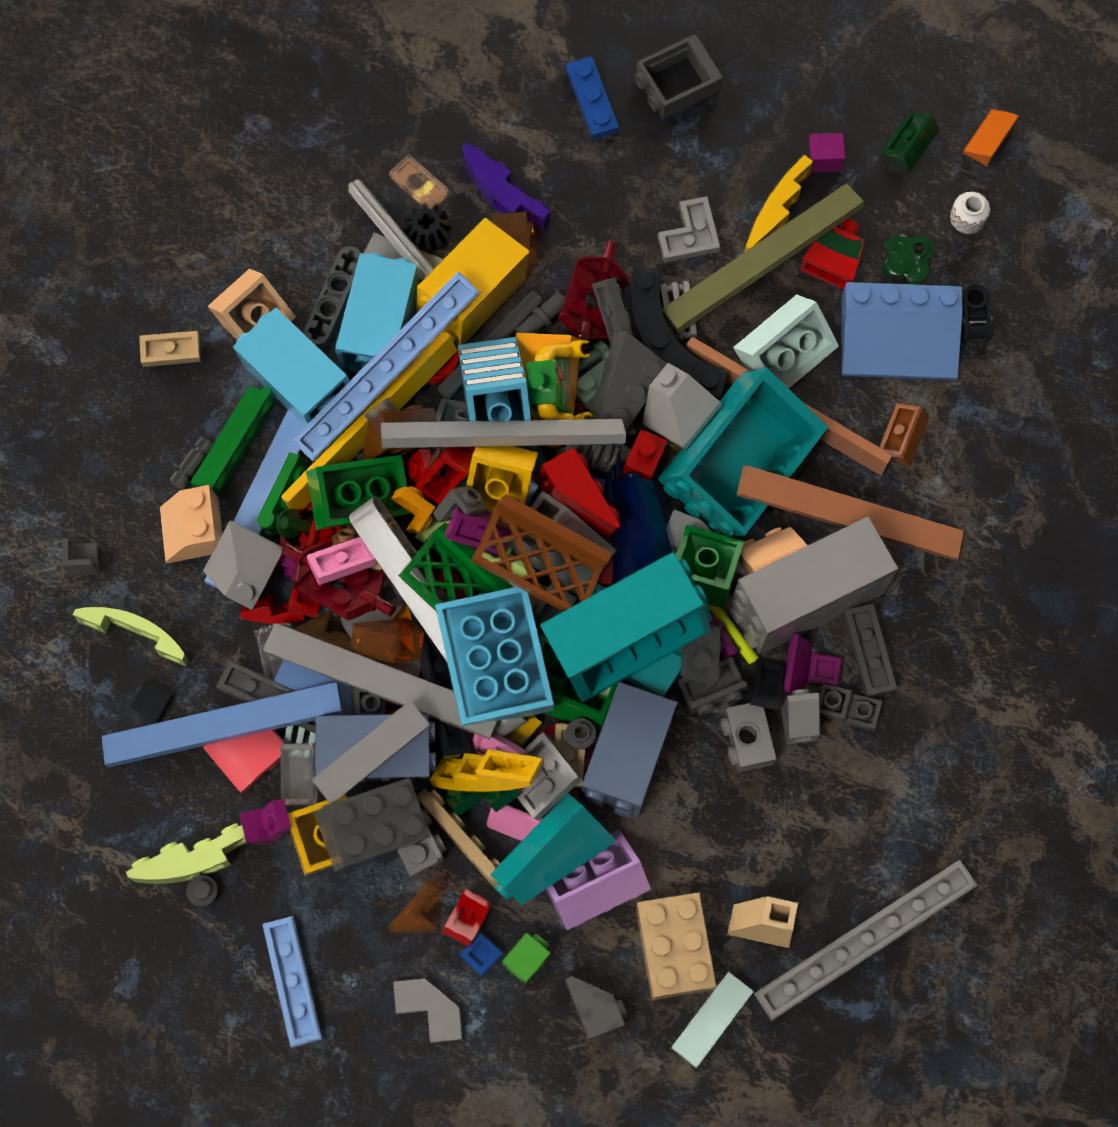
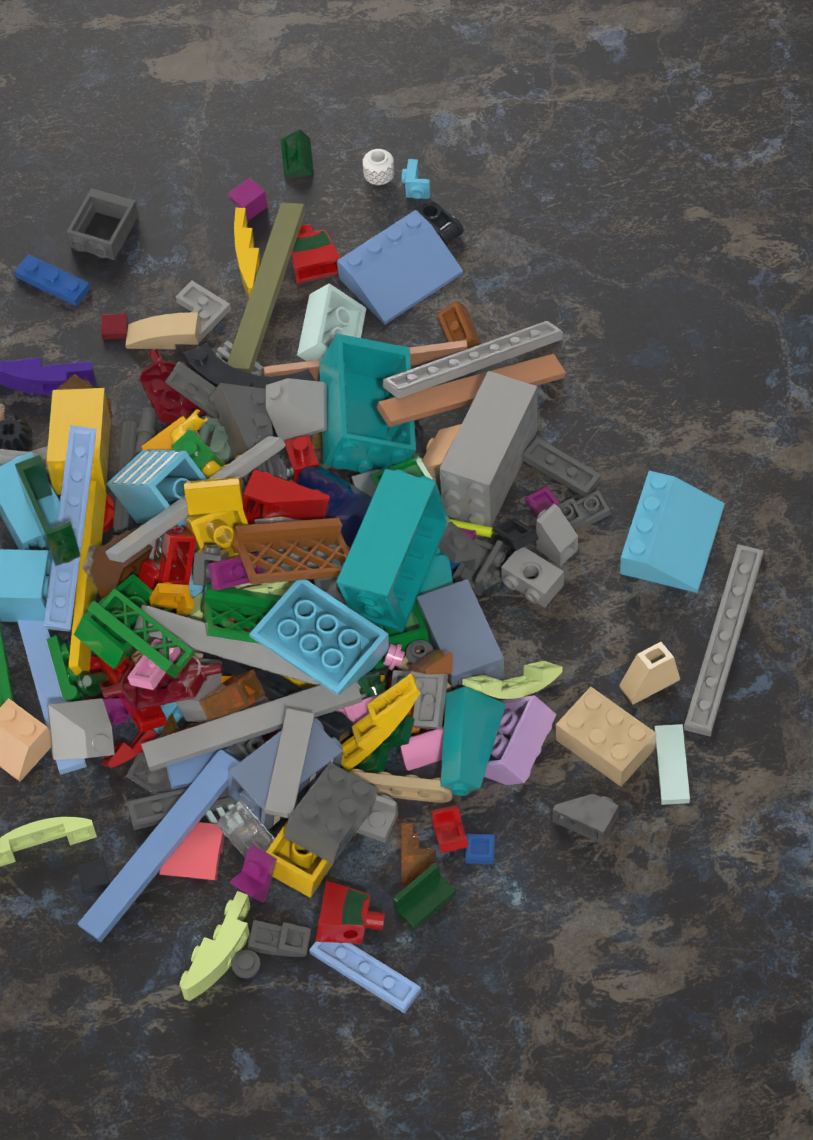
camera: 35 degrees left, 15 degrees down
light grey tile [393,978,462,1043] -> none
bright green brick [502,933,551,985] -> none
magenta slope [783,633,812,699] -> none
dark green plate [883,235,934,285] -> none
orange slope [963,109,1019,167] -> none
none -> dark green panel [15,455,81,566]
none -> green fence [87,588,196,678]
none -> dark red tile [101,313,128,340]
none -> tan slope [125,312,201,349]
none -> yellow slope [184,476,243,515]
none -> dark grey slope [246,920,311,957]
none -> red torso [316,881,385,944]
none -> dark green plate [359,671,387,698]
none -> light grey tile [383,321,563,399]
none -> bright pink plate [383,643,405,670]
none -> dark green panel [393,863,456,931]
none -> medium azure bracket [402,159,431,199]
none -> dark orange slope [409,649,453,674]
none -> yellowish green slope [462,661,562,699]
none -> medium azure slope [620,471,725,593]

